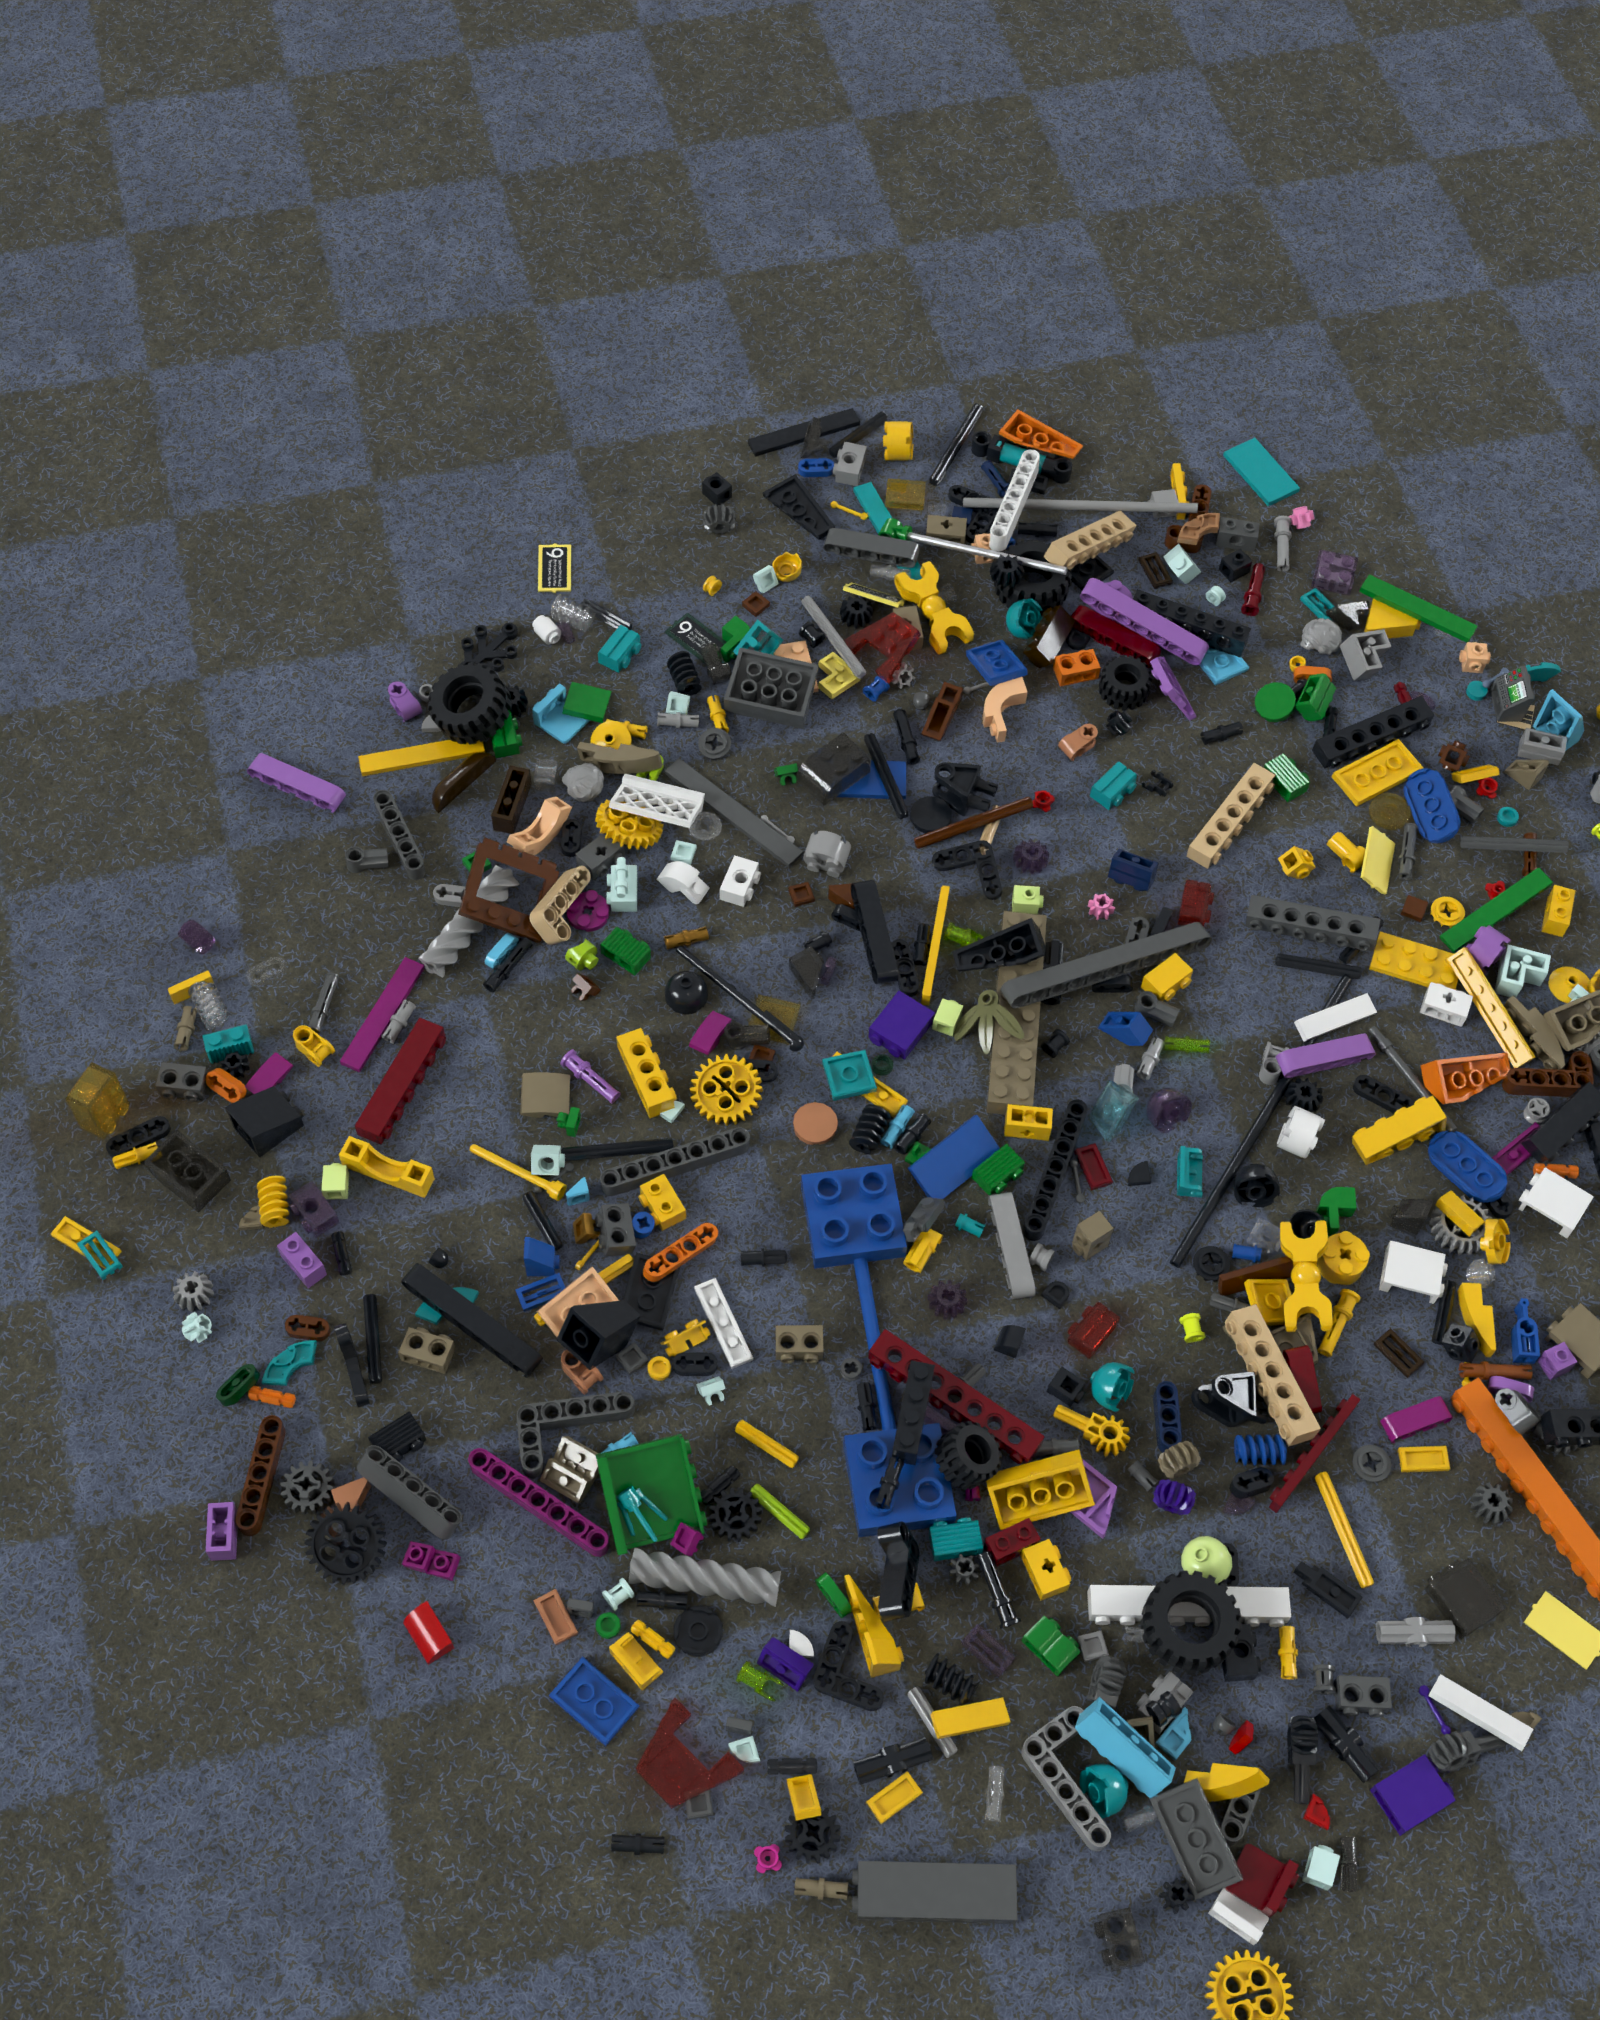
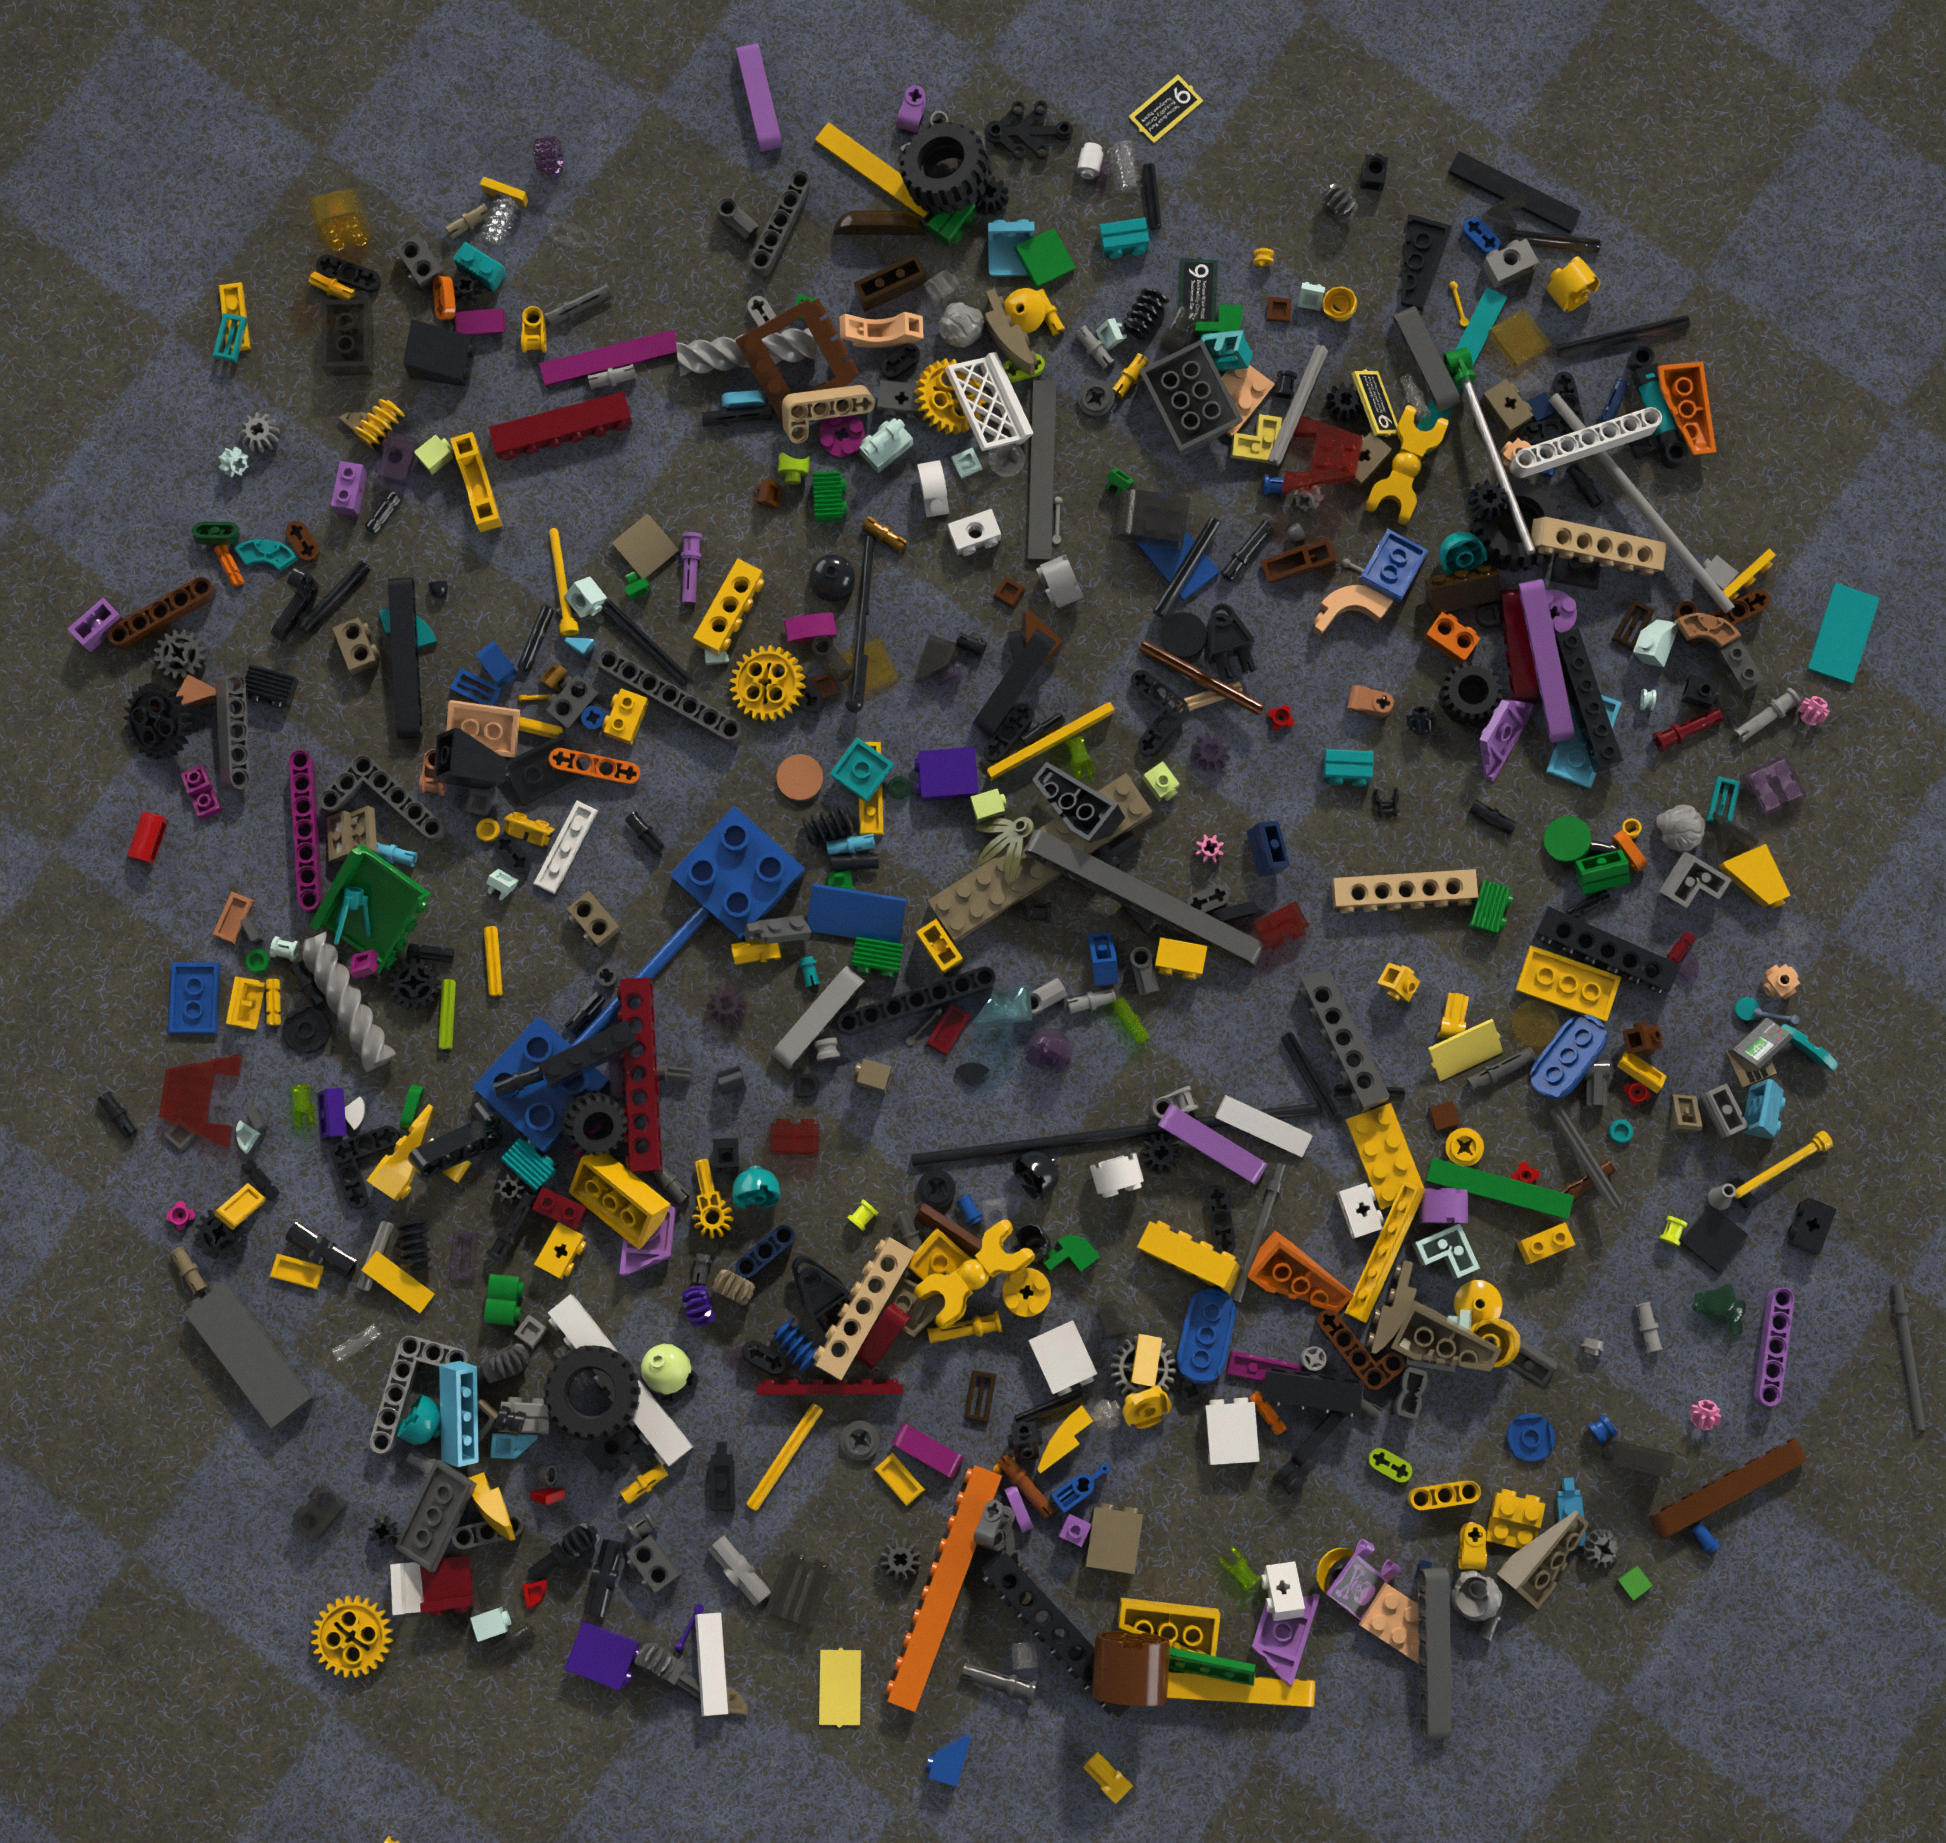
camera: 50 degrees right, 20 degrees up
teal hinge [1177,1146,1203,1198] -> none
green tile [1359,574,1478,643] -> none

